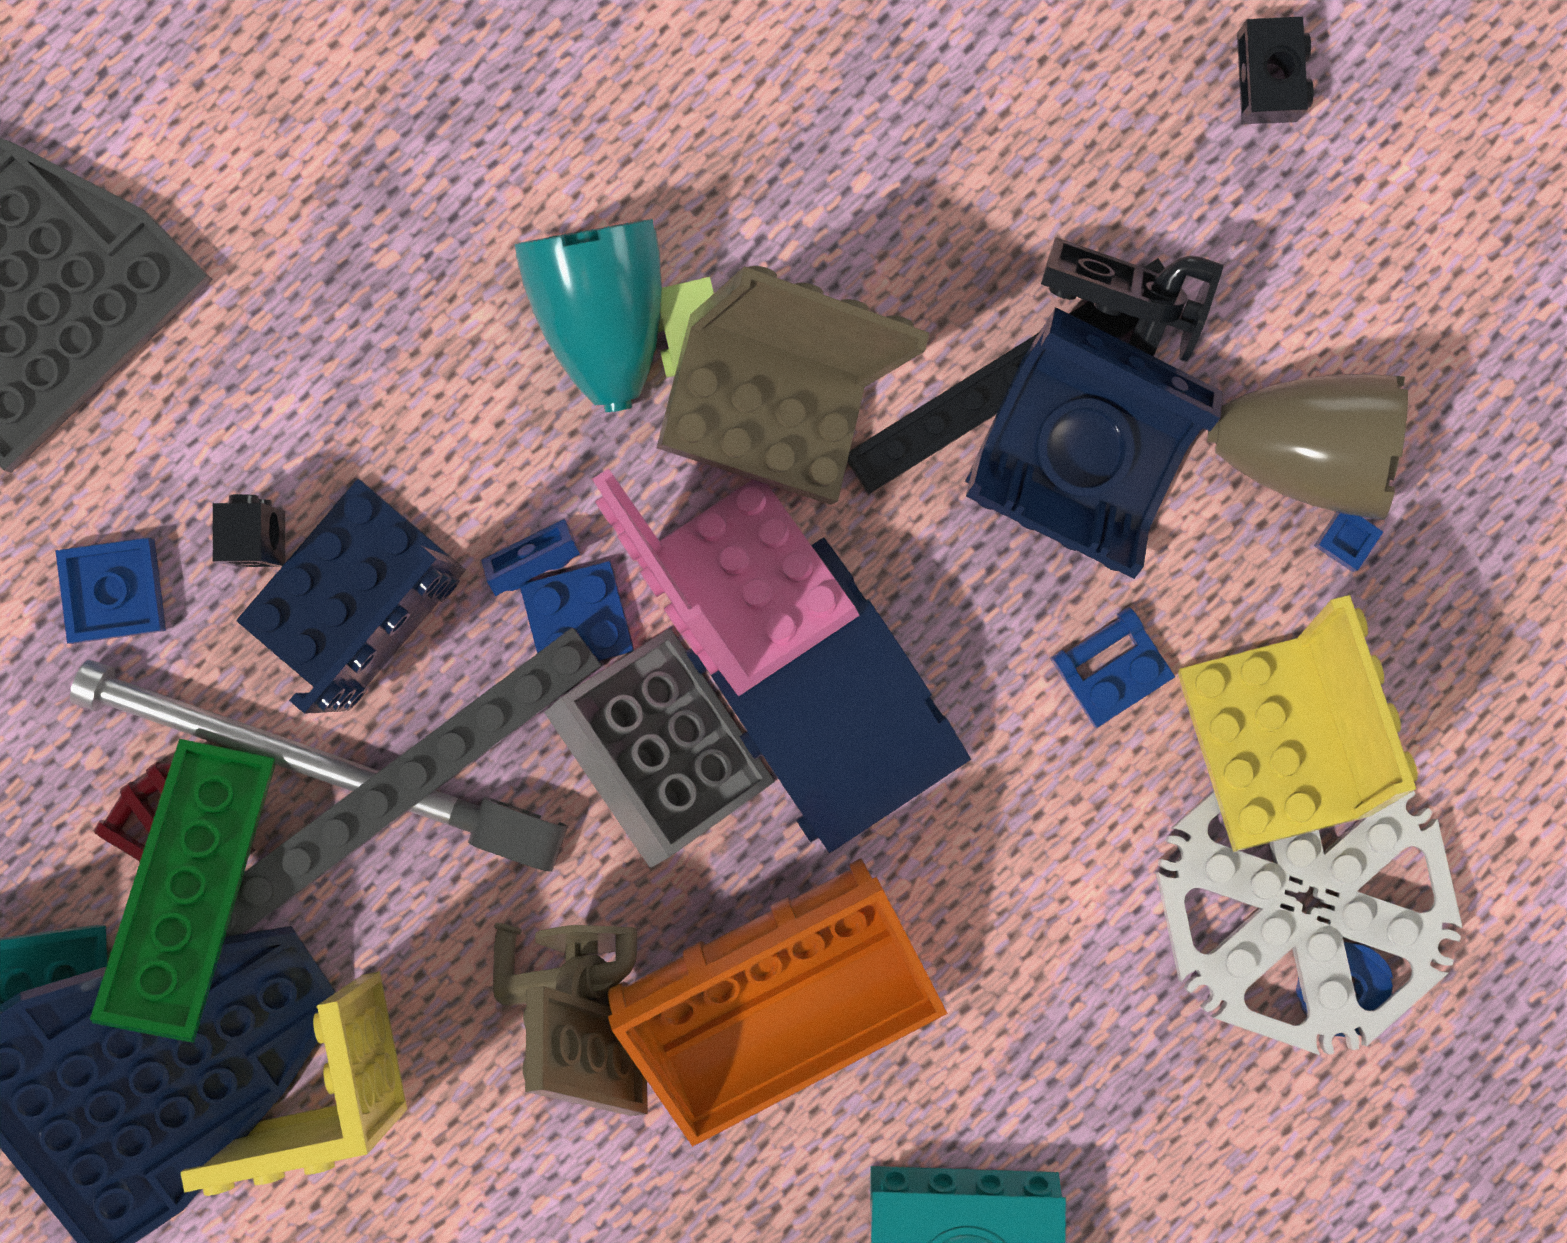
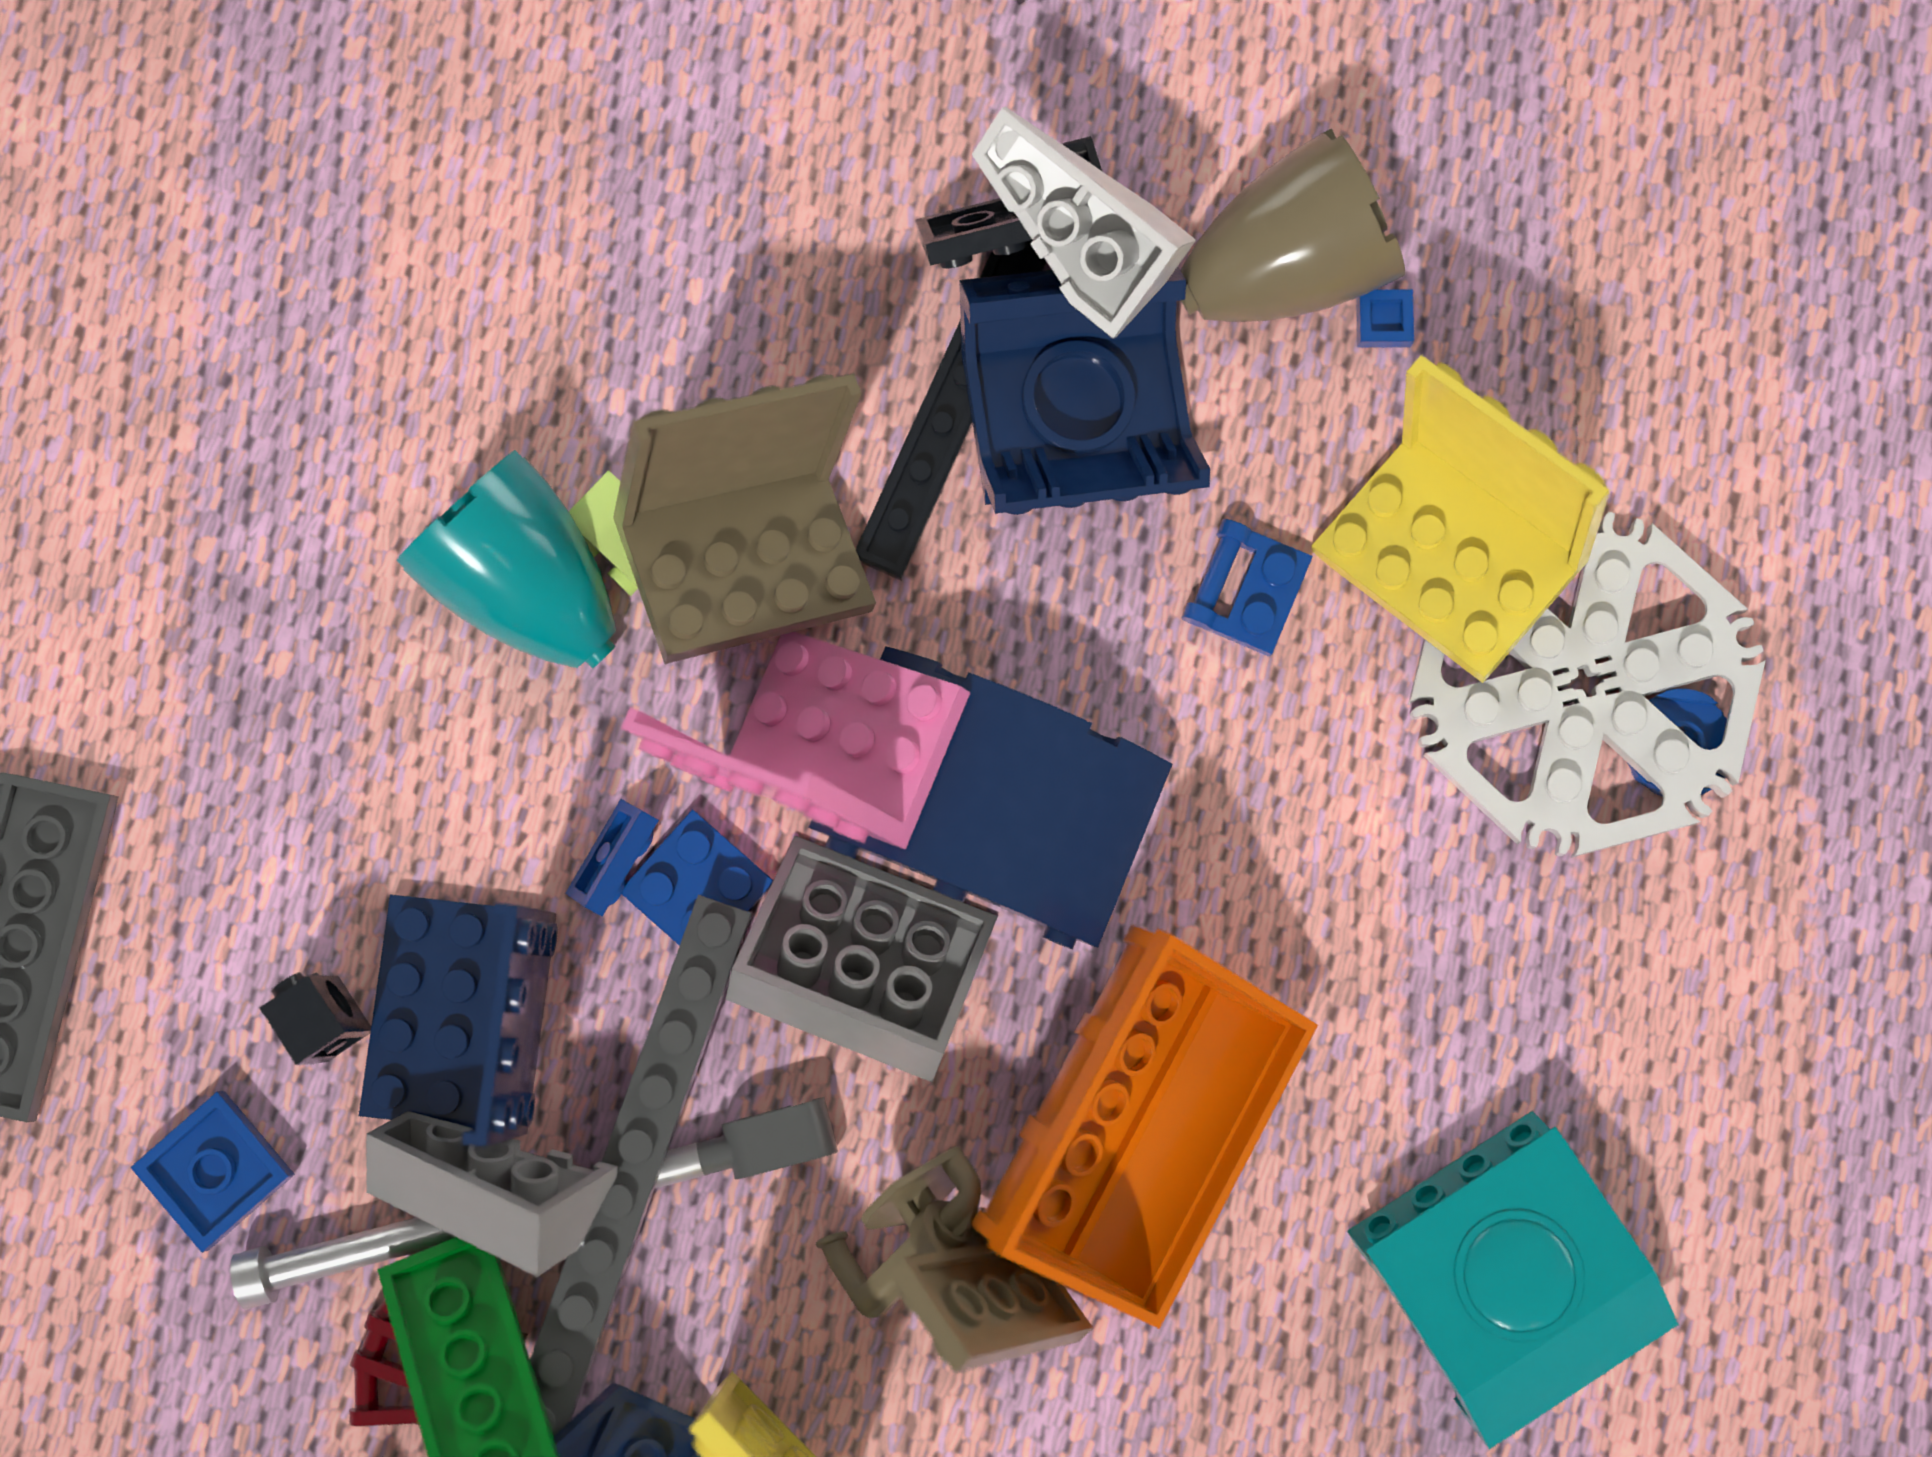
camera: 35 degrees left, 5 degrees down
none -> light grey wedge [366,1111,617,1277]
none -> white wedge [972,107,1196,338]

